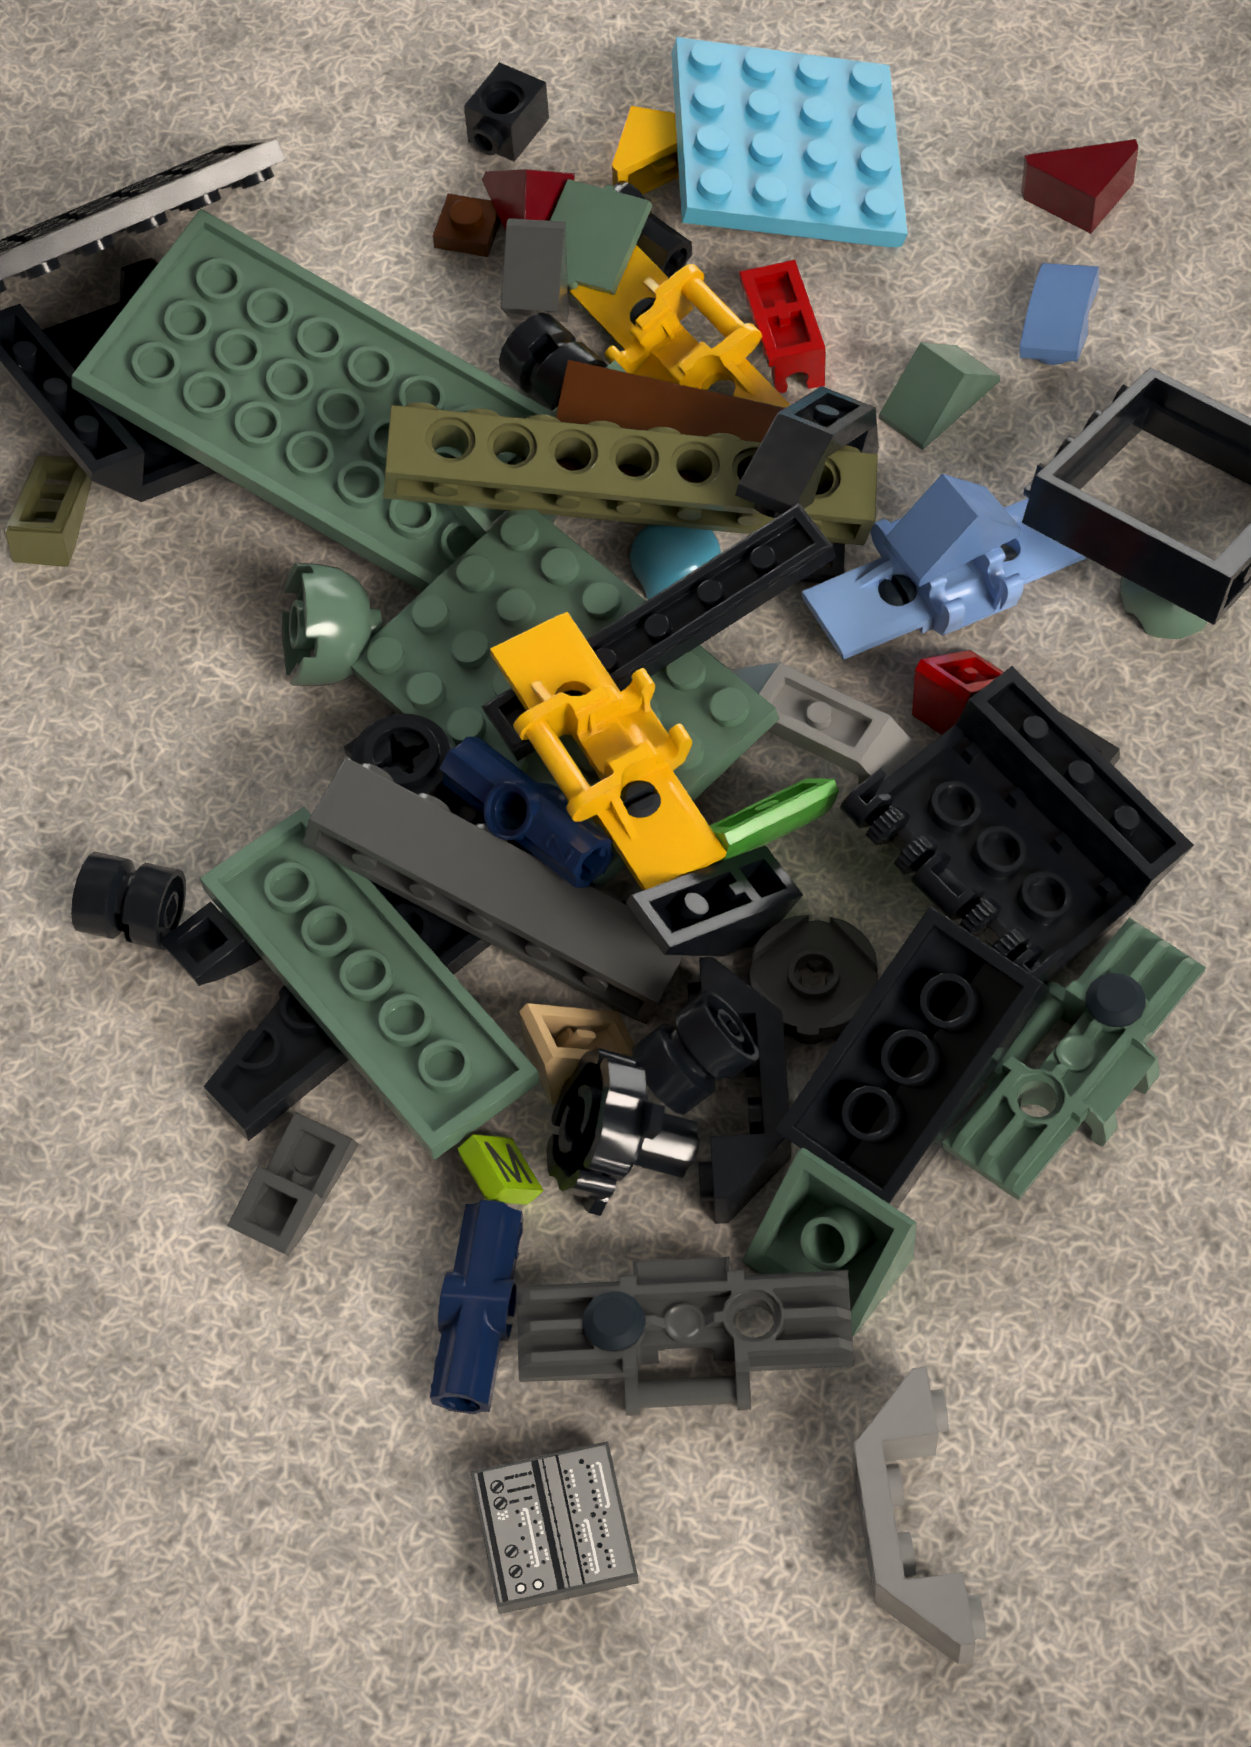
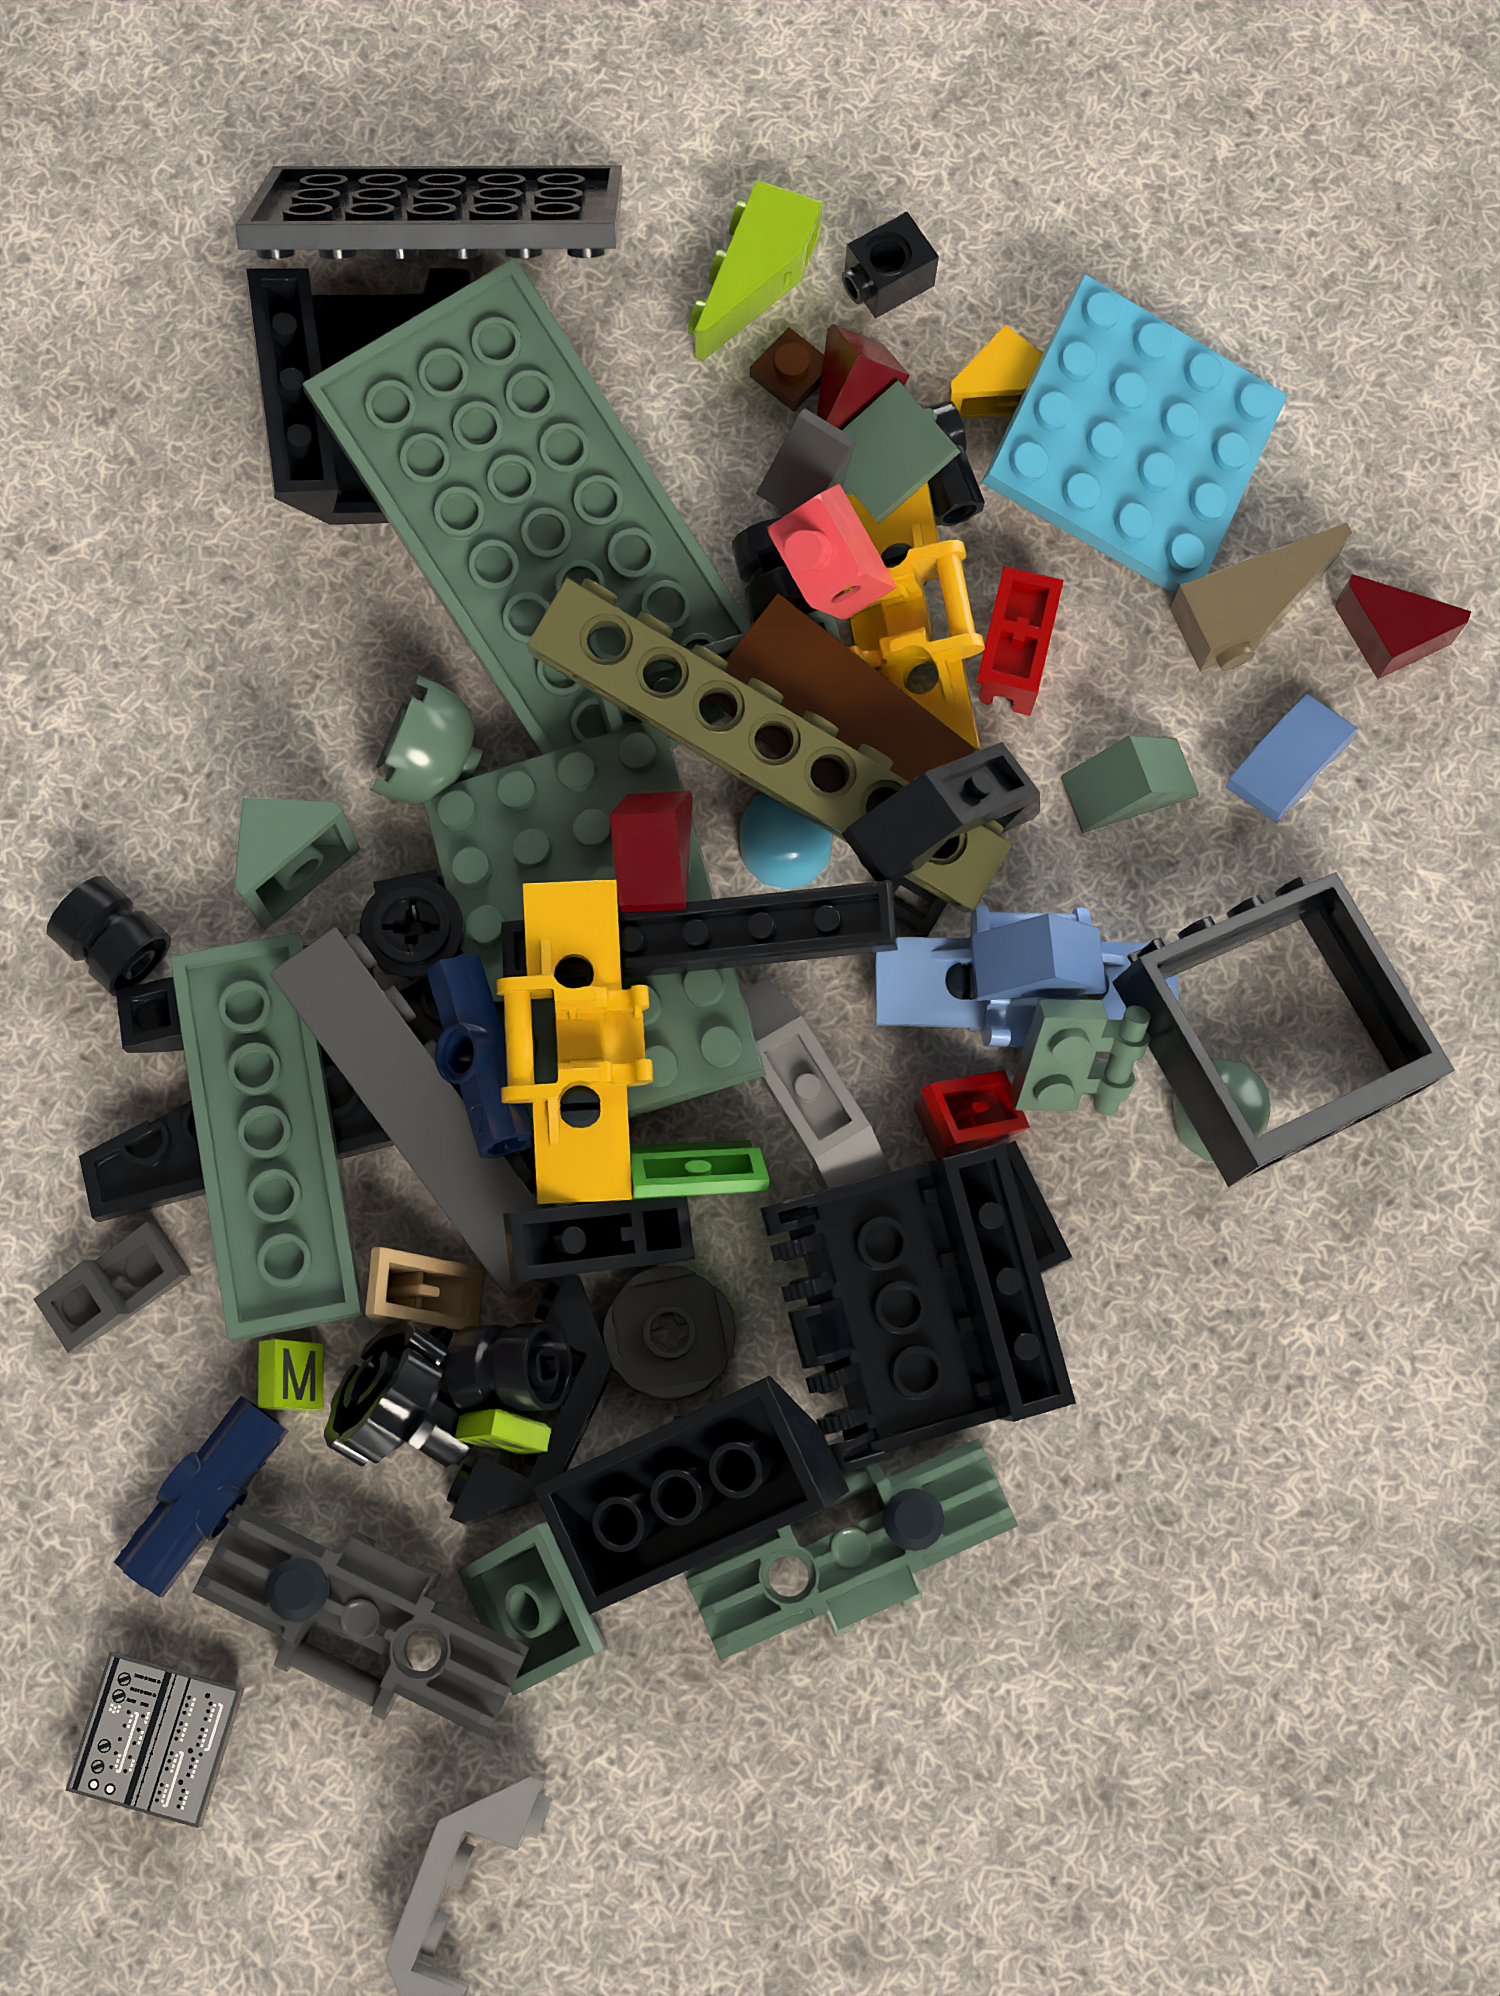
camera: 20 degrees right, 15 degrees up
olive slope [5,455,92,567] -> none
none -> sand green slope [234,798,360,930]
none -> lime tile [455,1409,552,1456]
none -> dark red slope [609,791,693,913]
none -> lime slope [688,180,823,361]
none -> coral torso [767,484,897,620]
none -> sand green plate [1010,999,1151,1116]
none -> dark tan slope [1170,522,1352,671]

